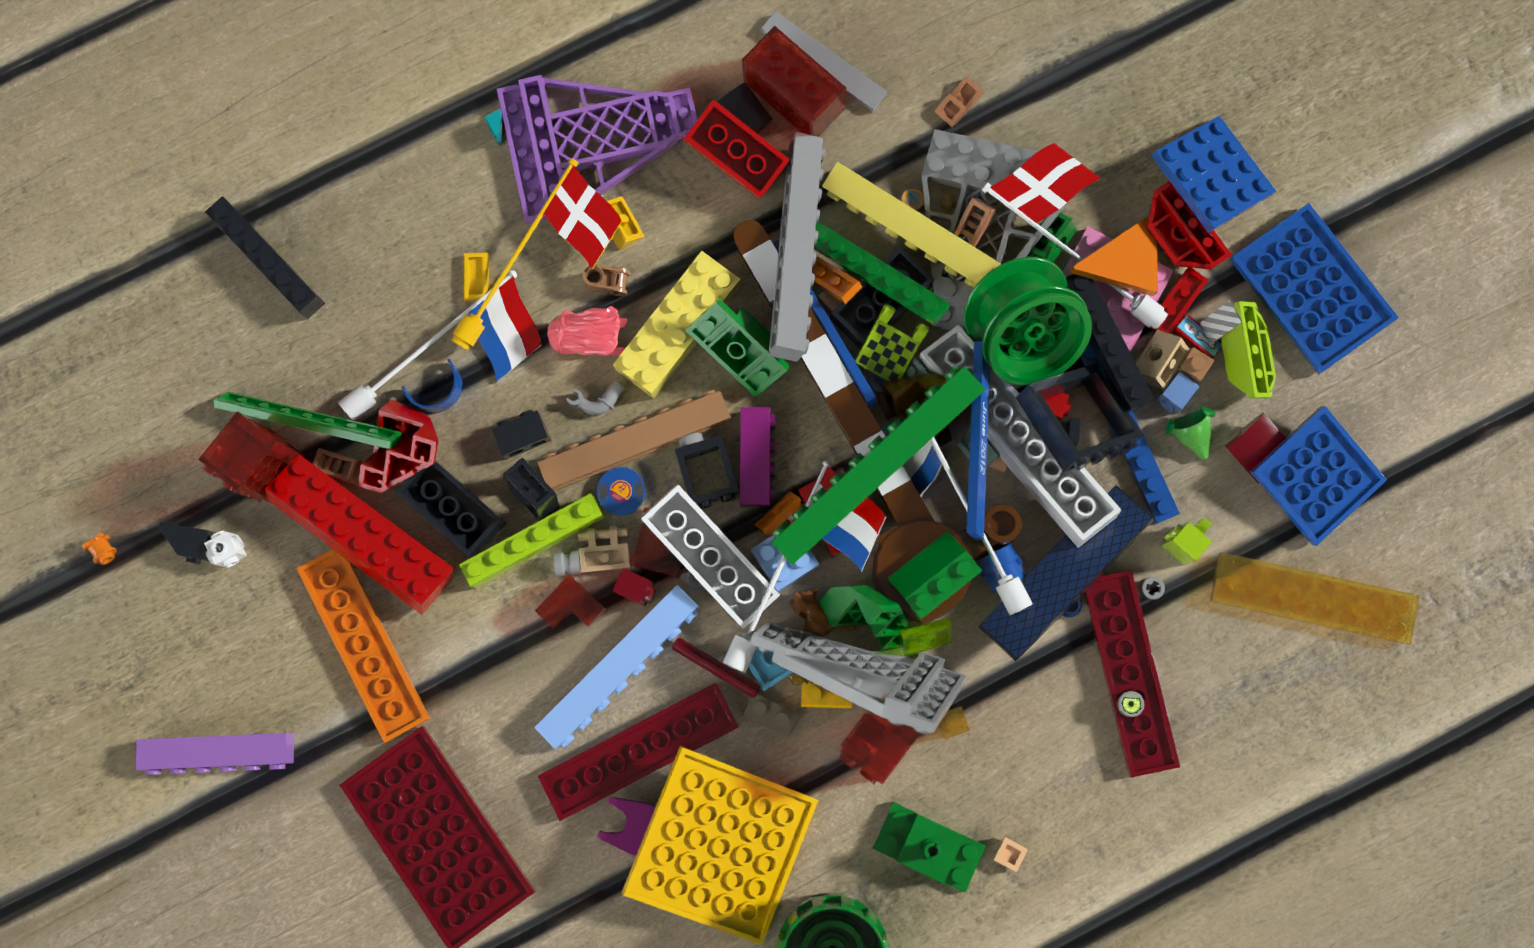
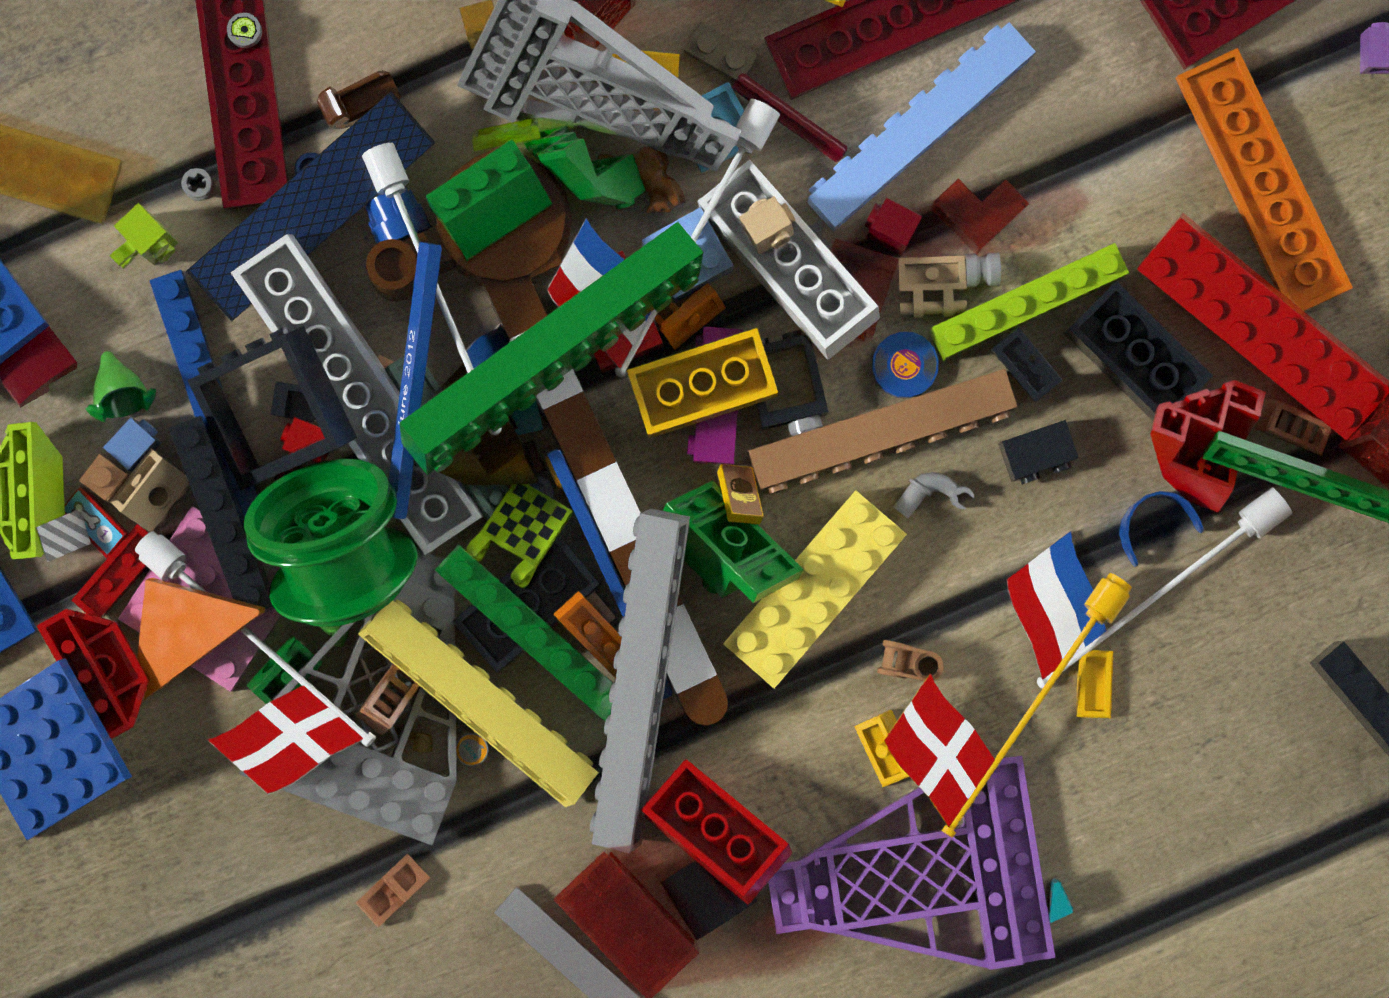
camera: 175 degrees right, 5 degrees up
coral hair [547,306,628,356] -> none
none -> reddish brown animal [317,70,401,130]
none -> yellow brick [627,328,778,439]
none -> tile [717,464,764,524]
none -> tan brick [739,196,795,255]

